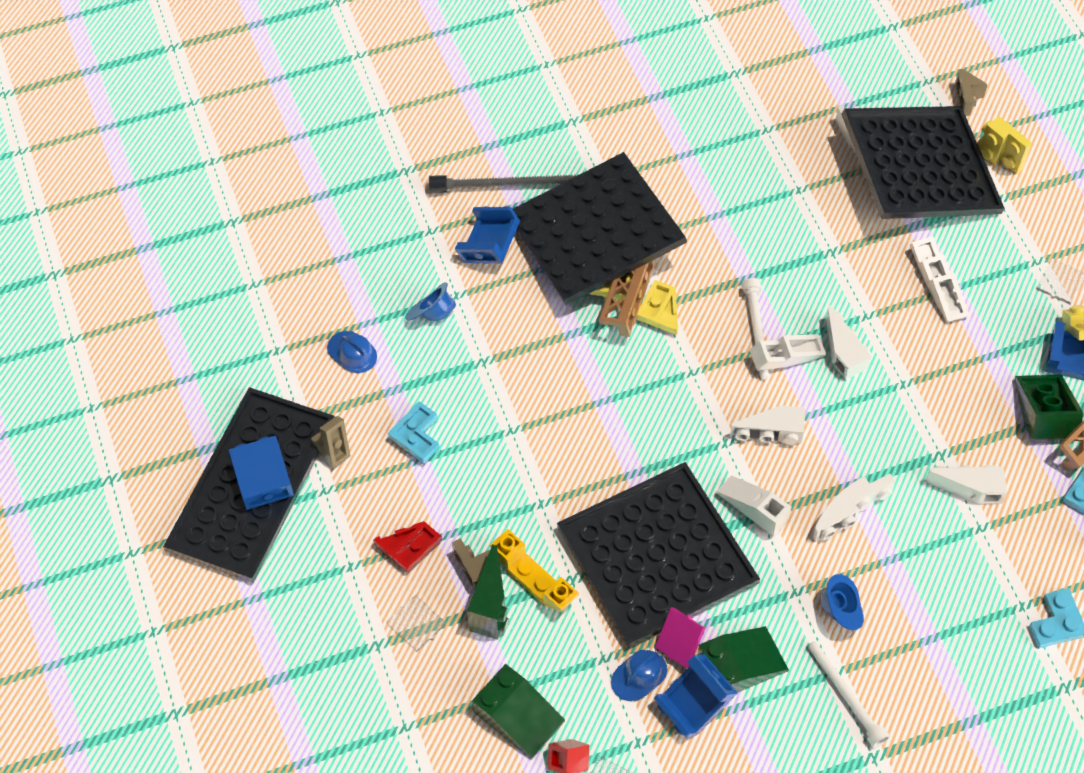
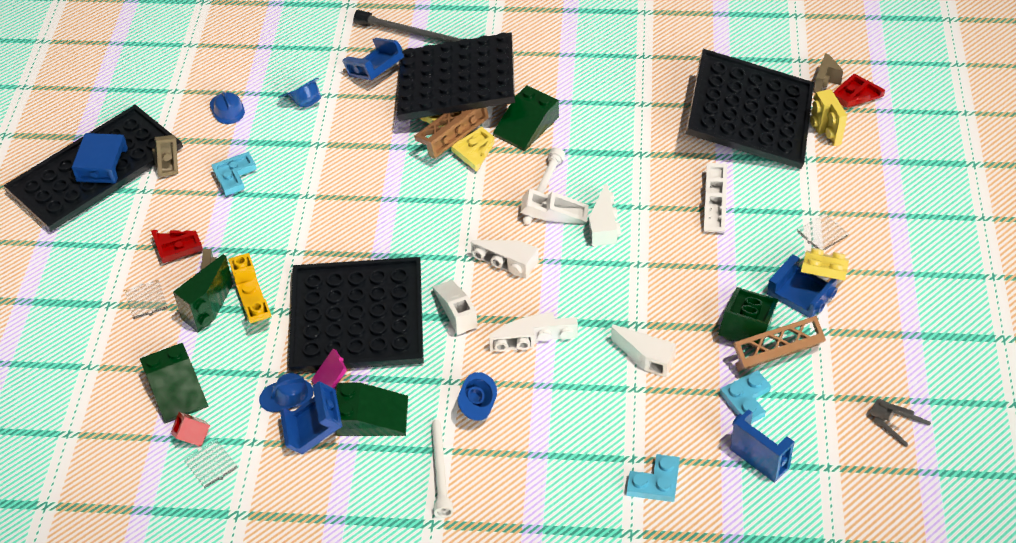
camera: 25 degrees right, 10 degrees down
none -> dark green slope [493,85,559,151]
none -> red wing [833,73,885,108]

